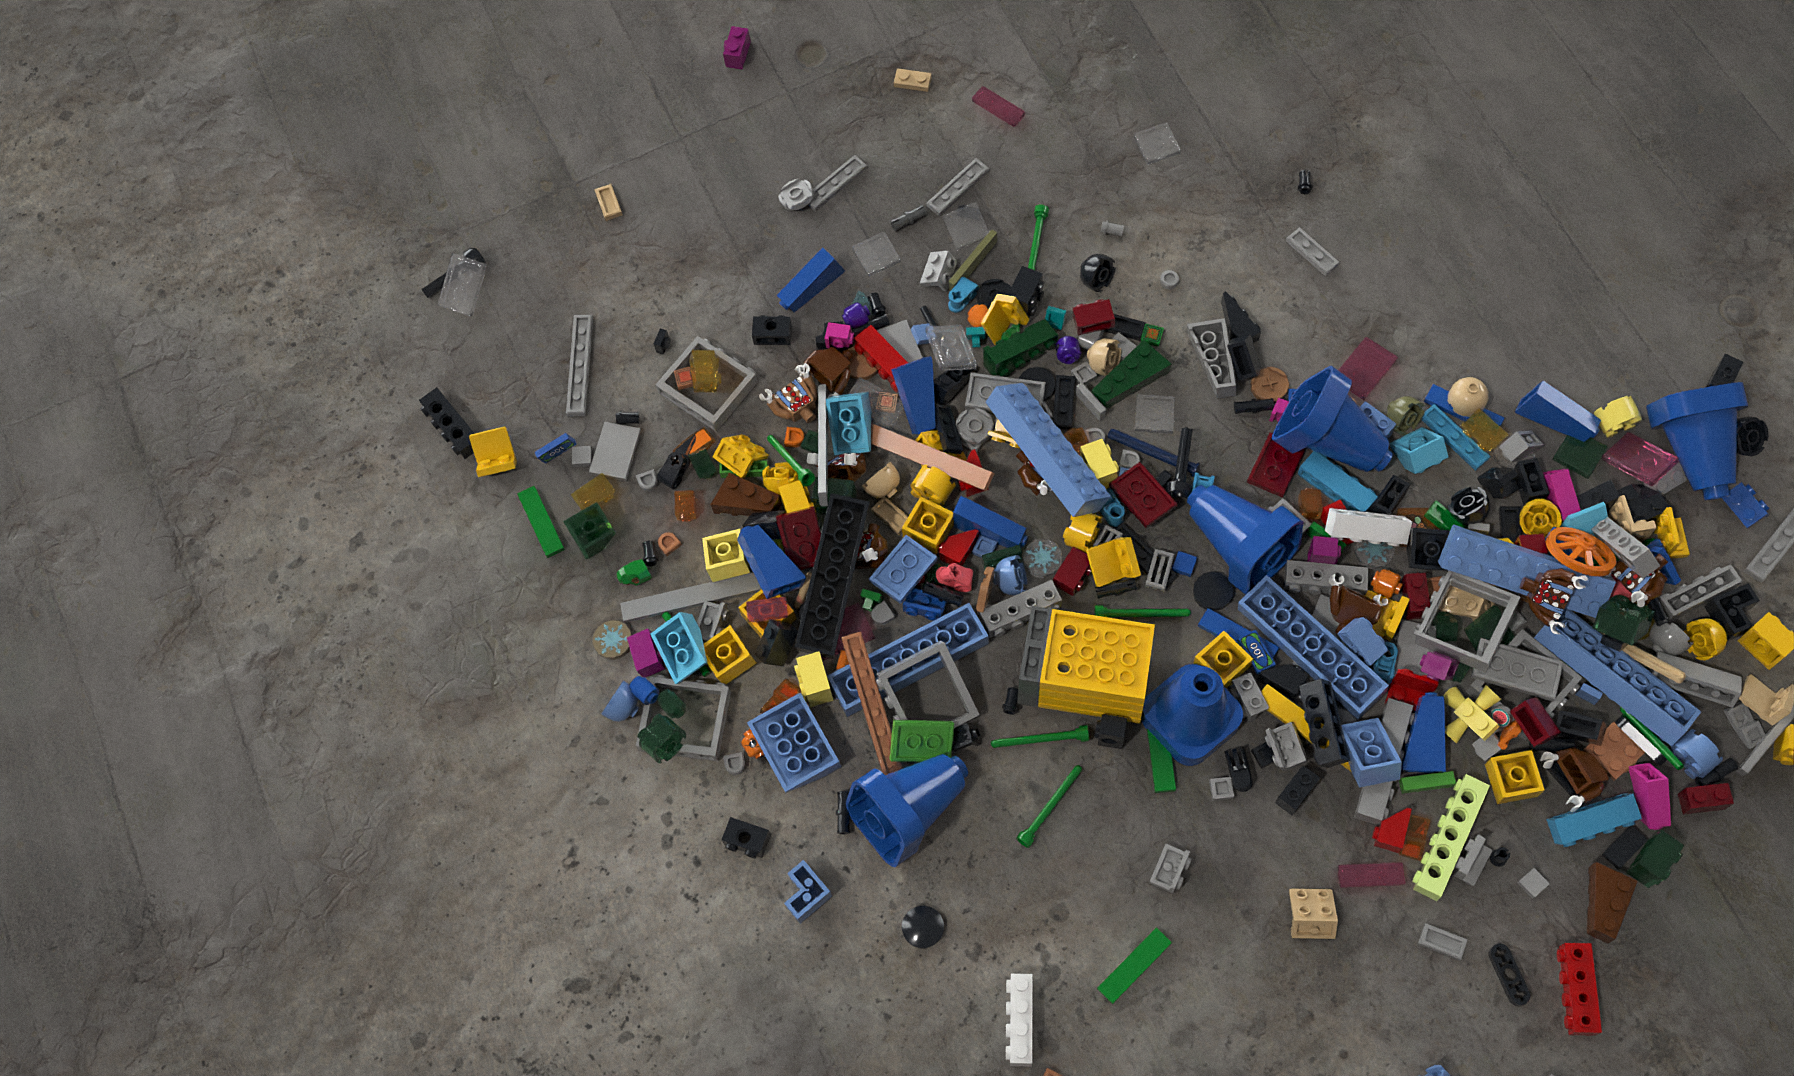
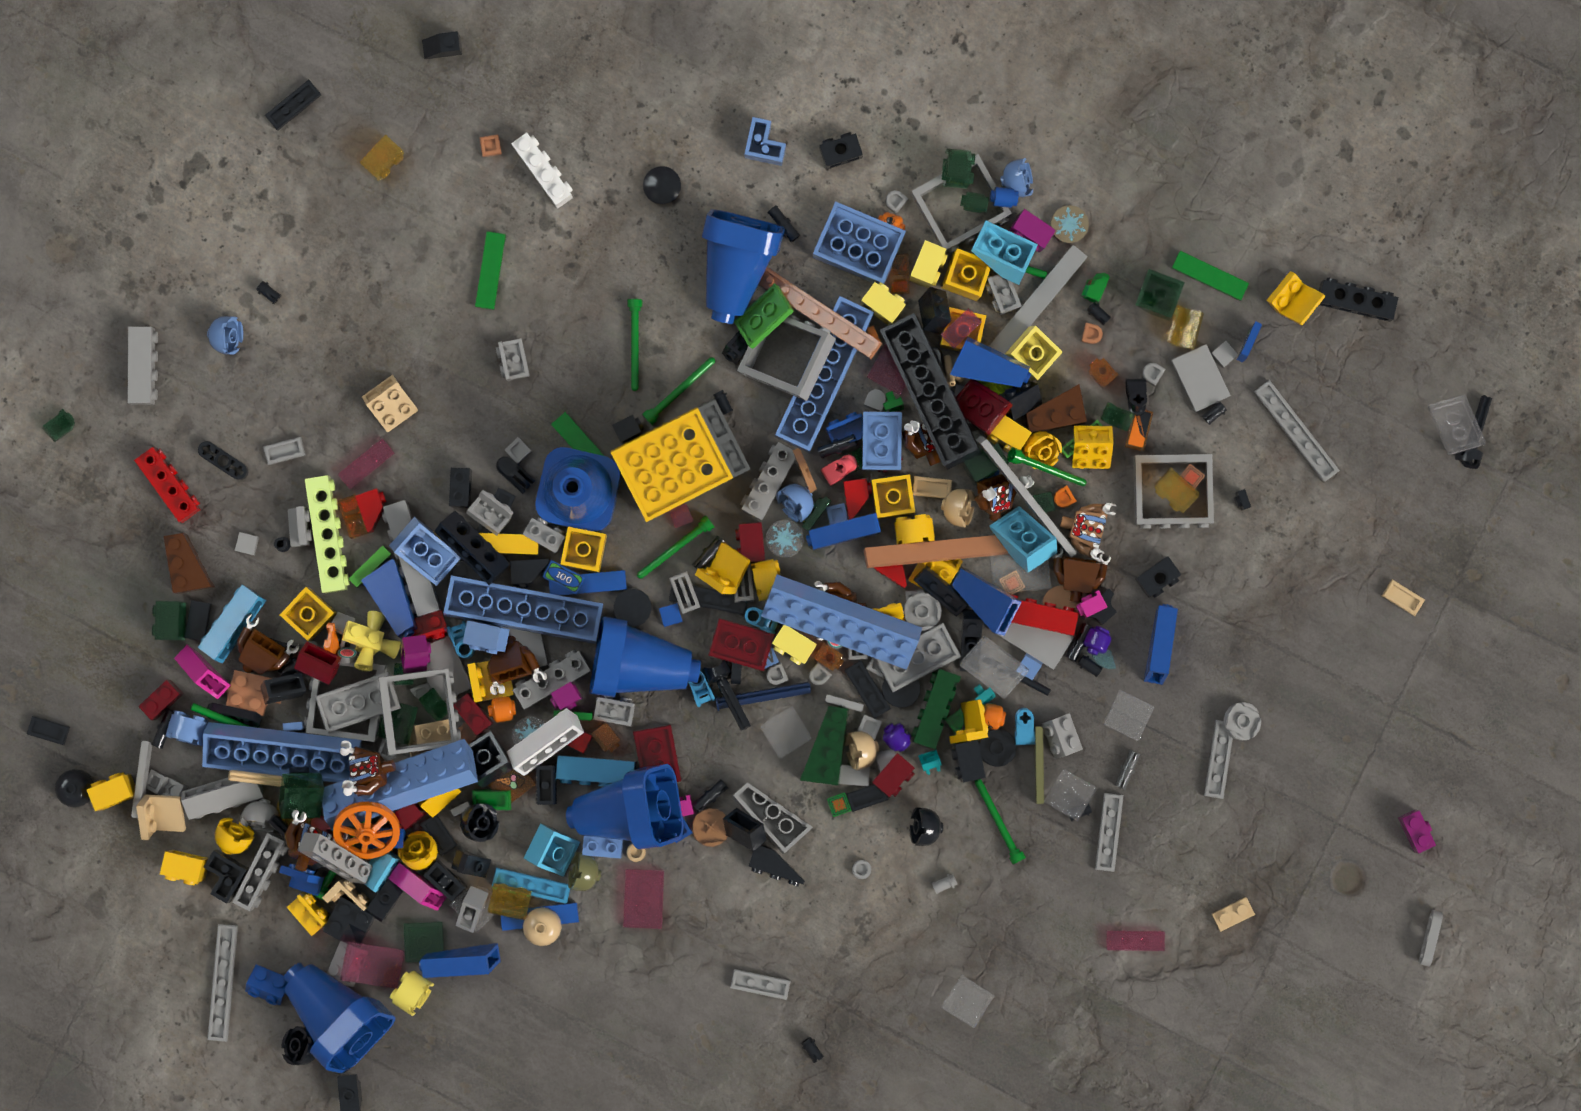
camera: 135 degrees right, 20 degrees up
none -> light yellow brick [909,240,948,288]

